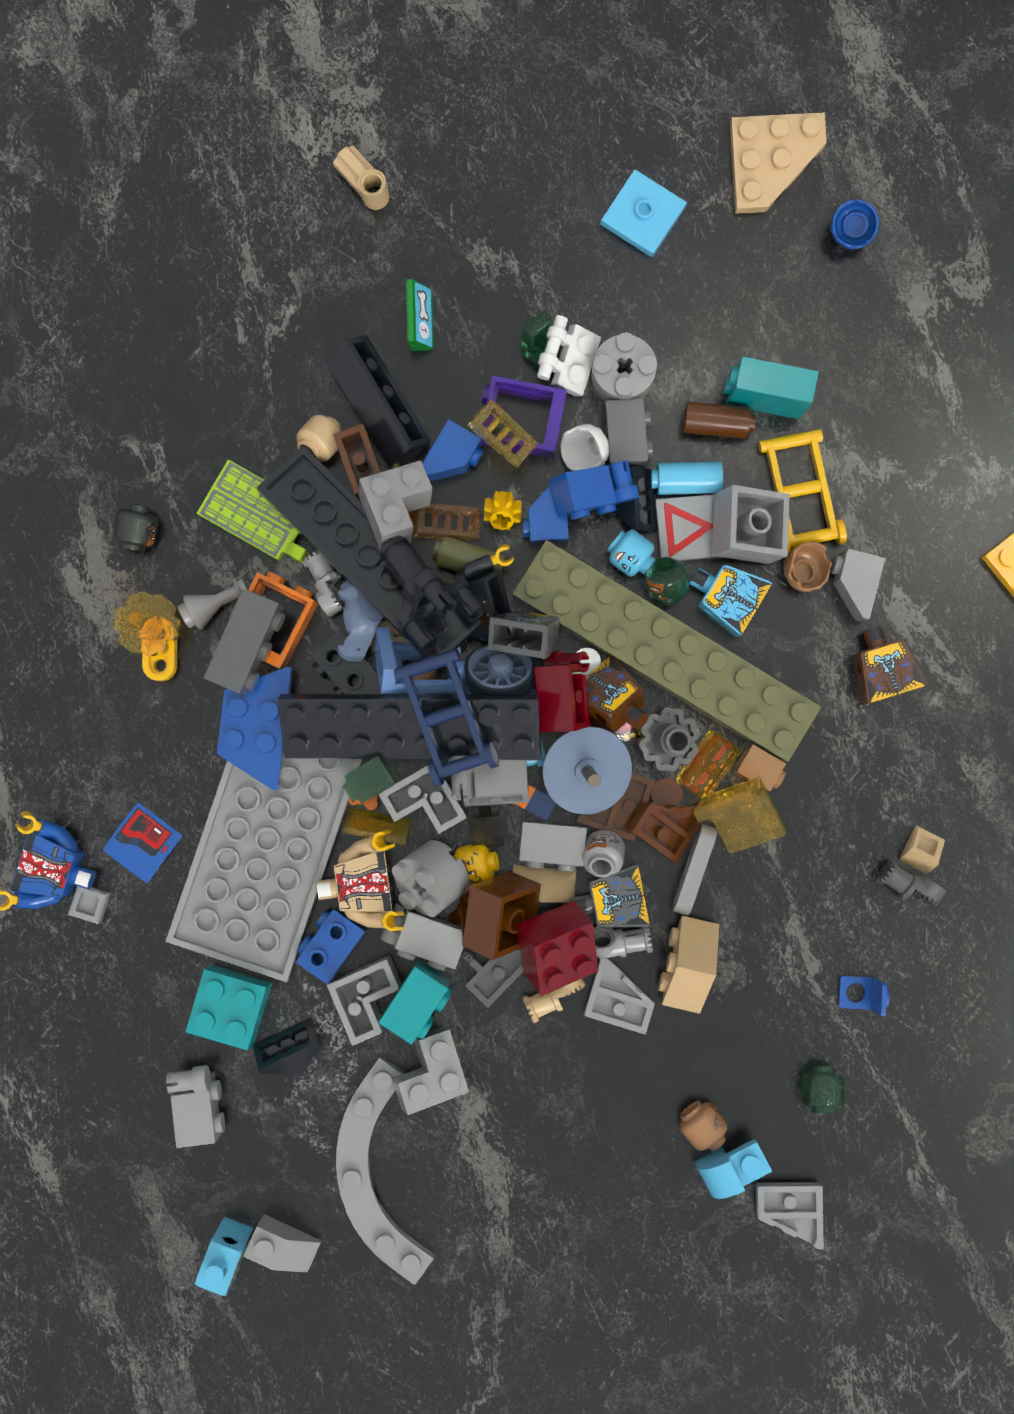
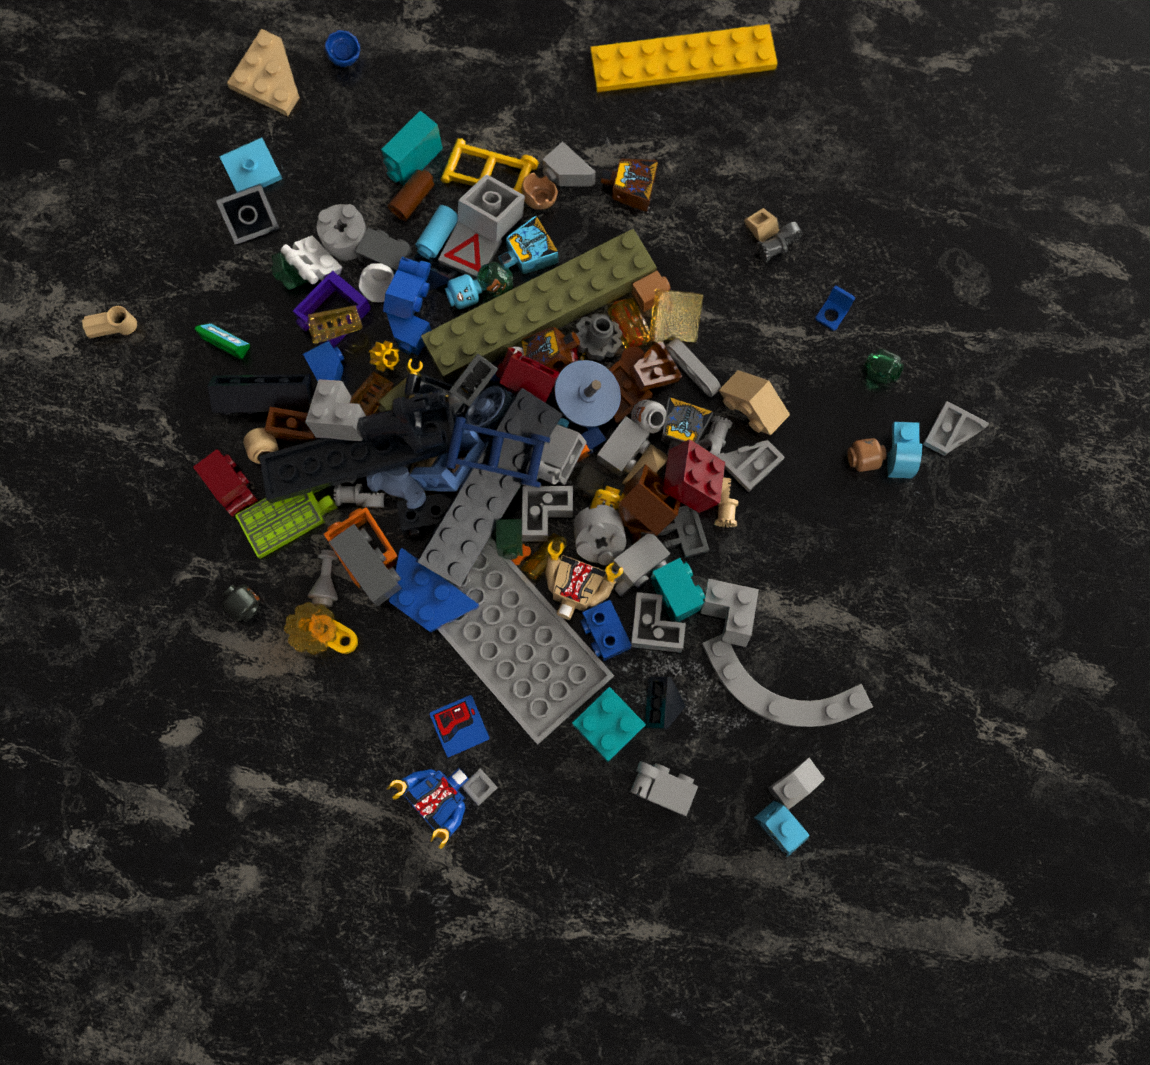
camera: 65 degrees left, 10 degrees down
none -> dark red hinge [193,449,258,517]
none -> black slope [215,183,279,245]

